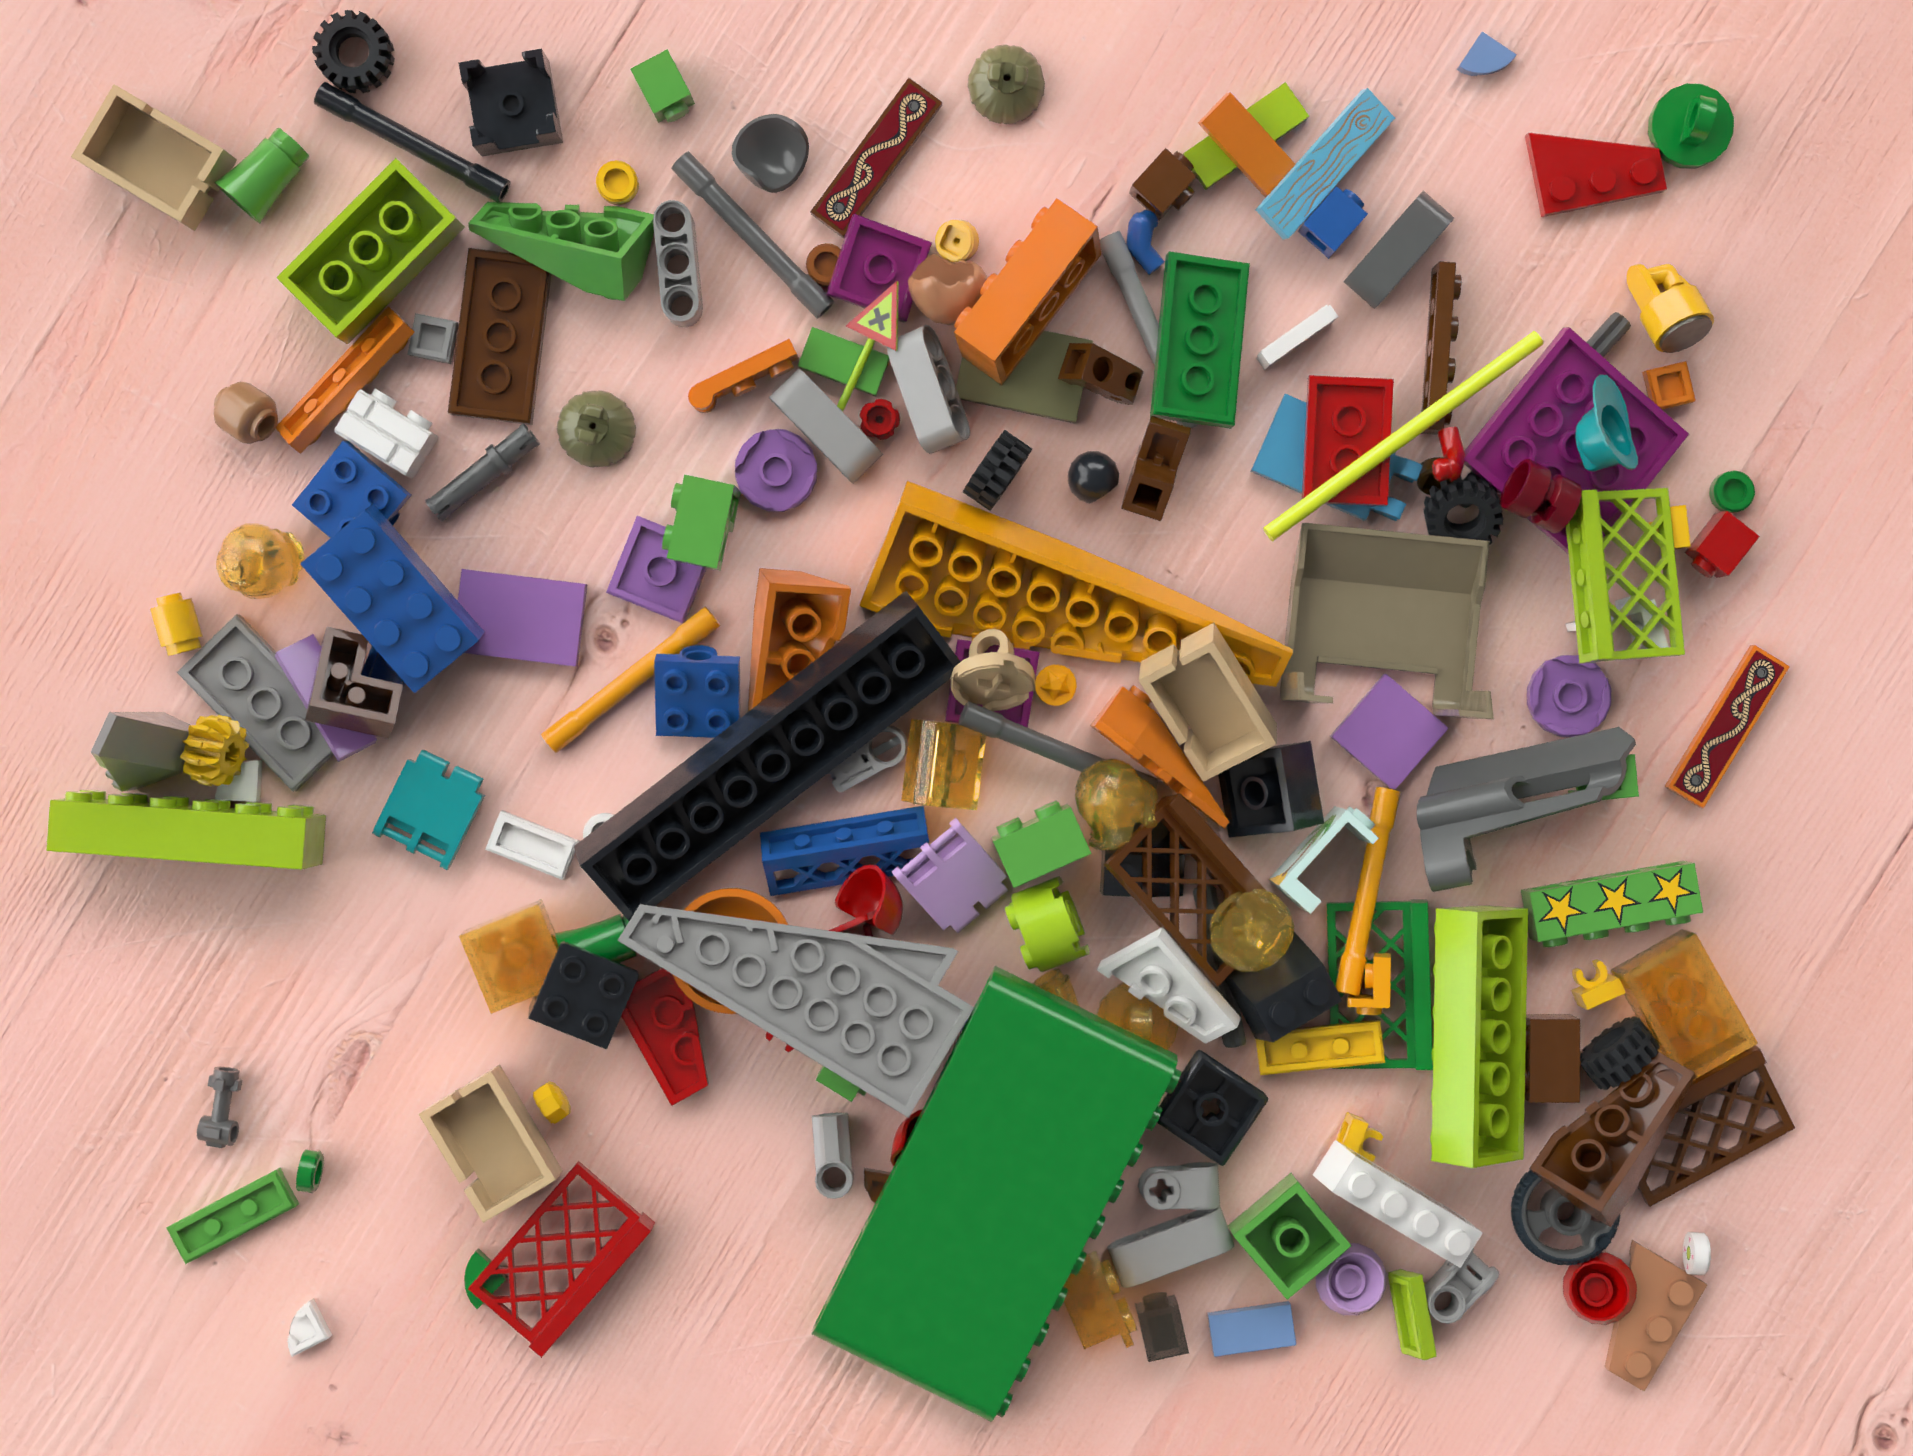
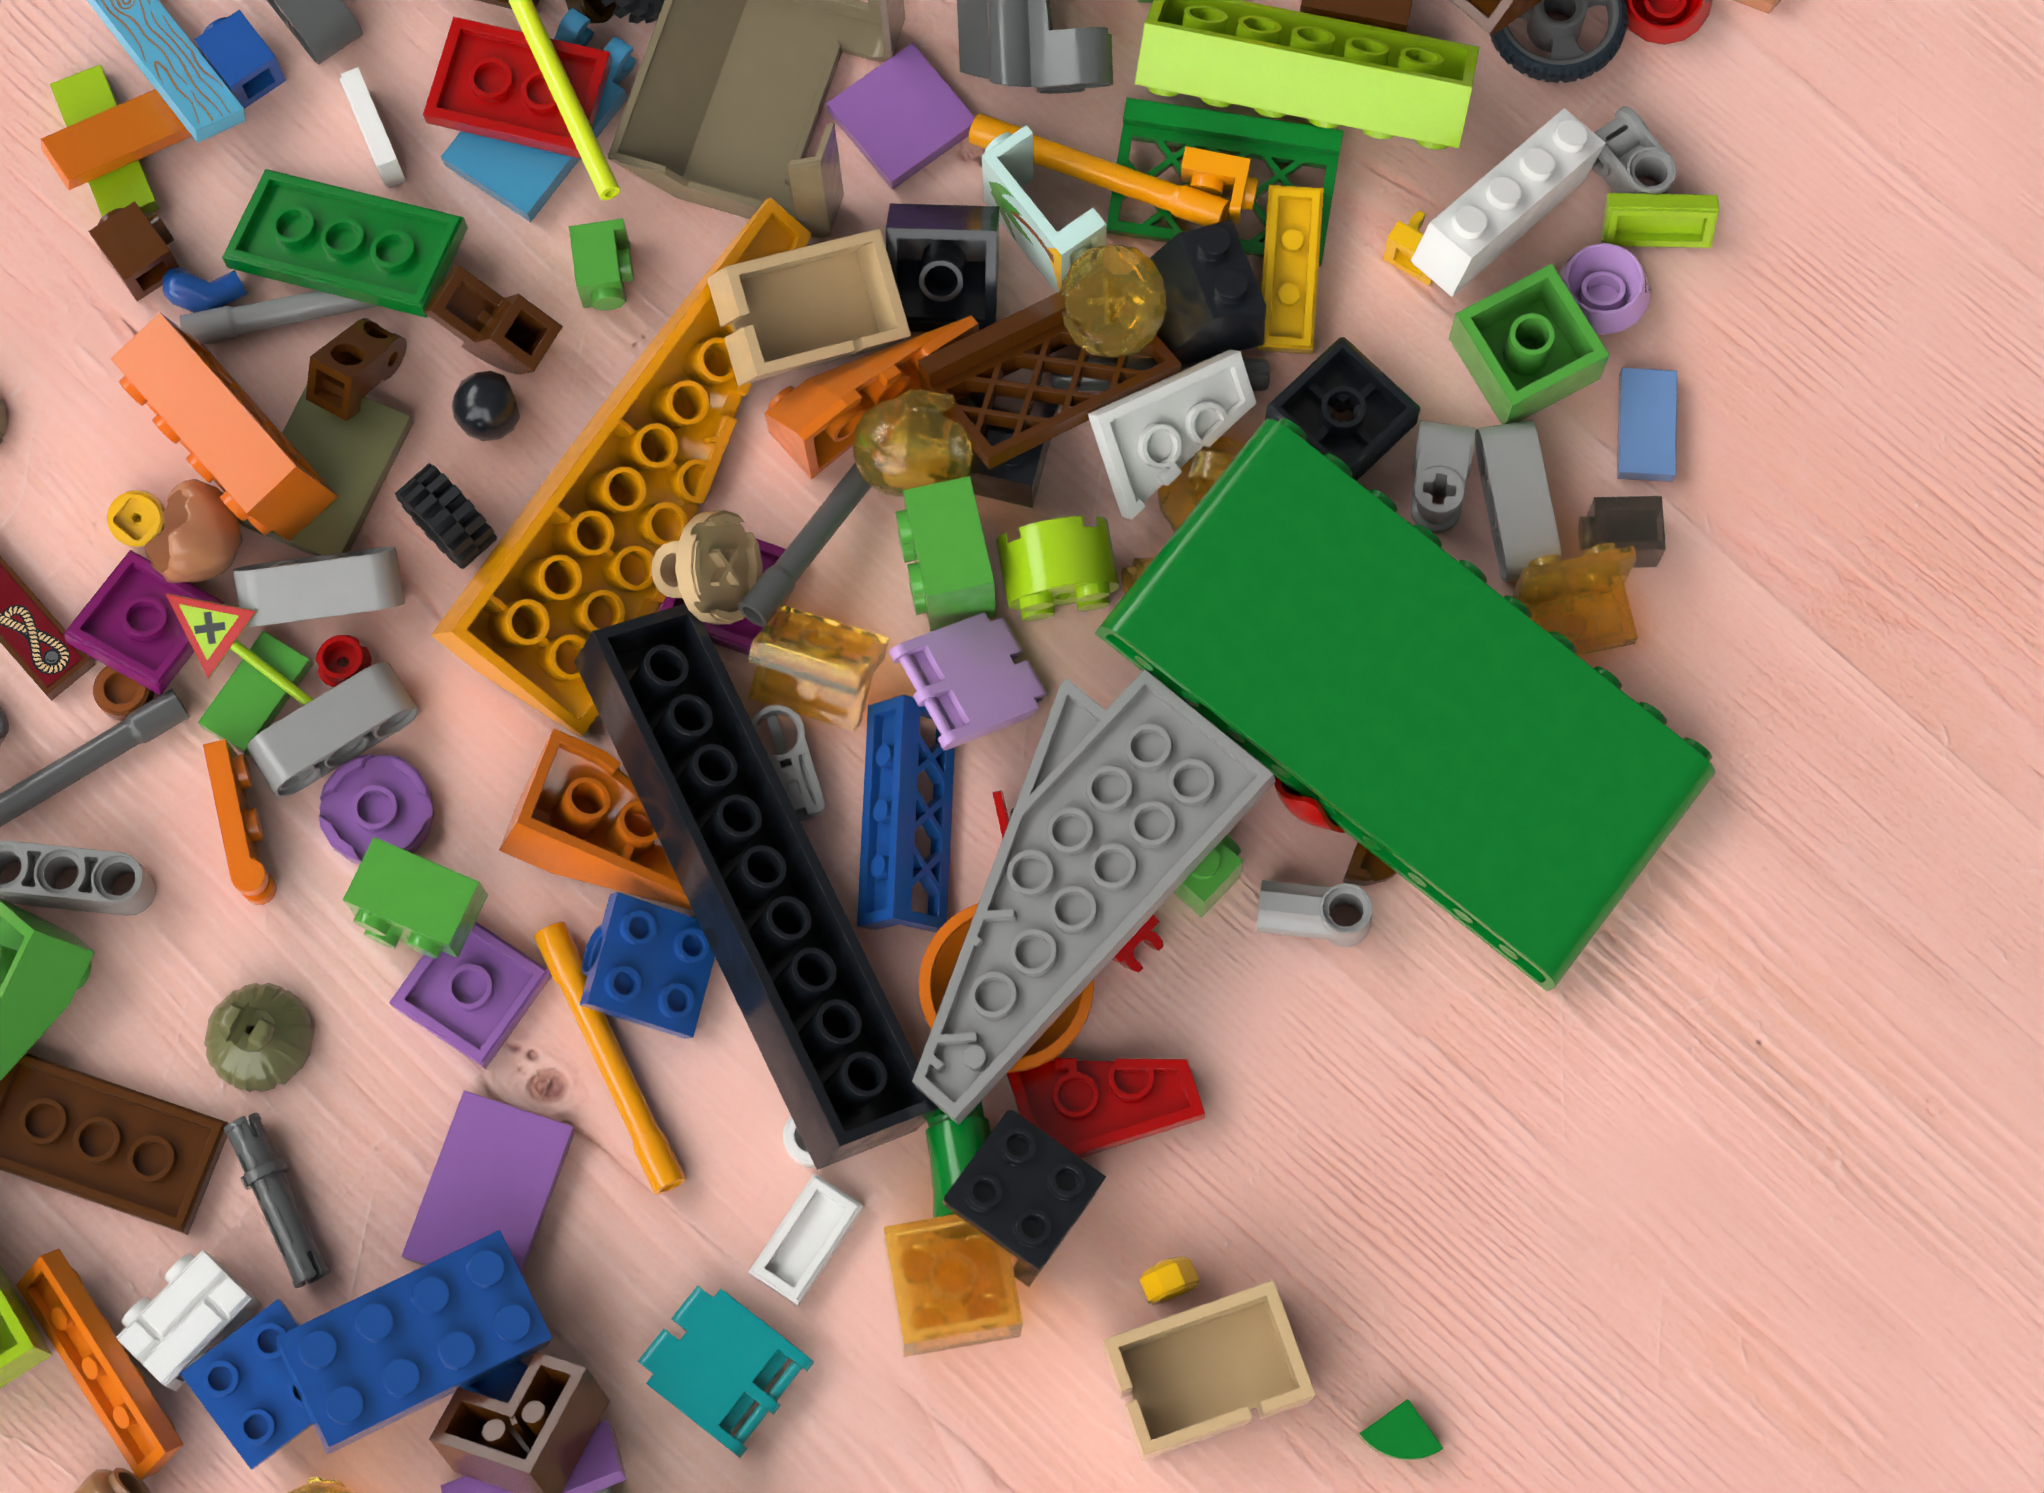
camera: 75 degrees left, 15 degrees down
light grey tile [408,313,459,364] -> none
red fence [468,1161,655,1358] -> none
red helmet [835,864,903,936] -> none
light orange tile [1035,664,1077,706] -> none
none -> bright green brick [569,218,634,311]

